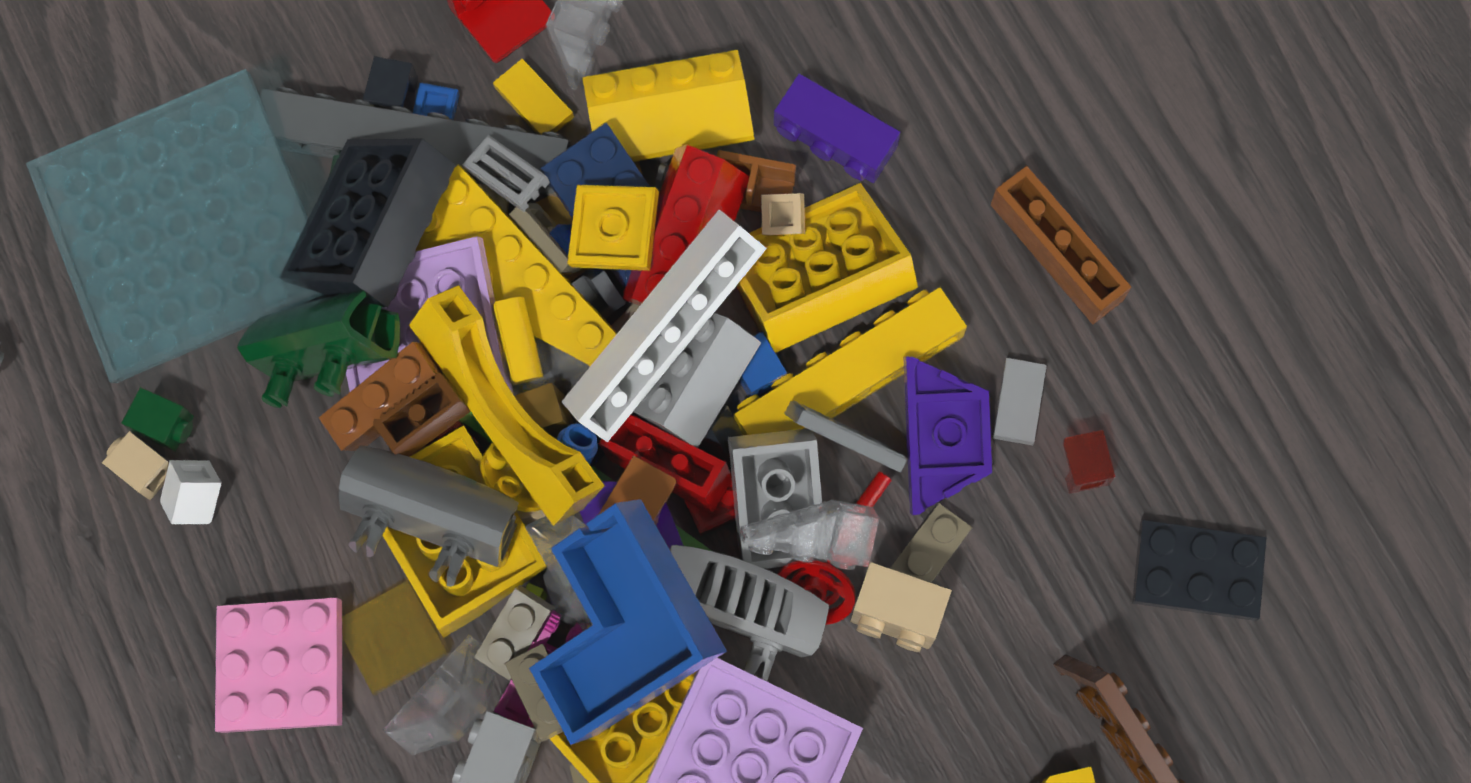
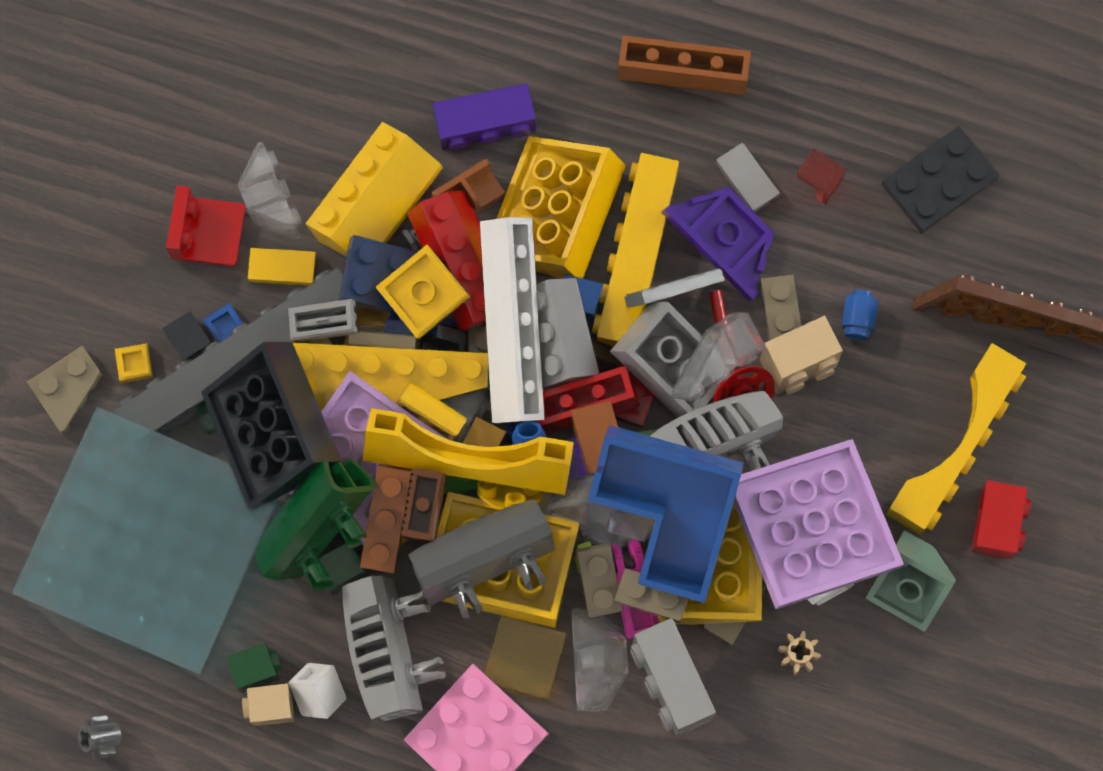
camera: 45 degrees left, 0 degrees up
tan plate [761,193,805,235] -> none
none -> dark tan wing [27,345,102,435]
none -> yellow tile [115,343,154,383]
none -> dark green brick [318,544,368,596]
none -> light grey piece [342,575,446,721]
none -> blue brick [841,290,878,340]

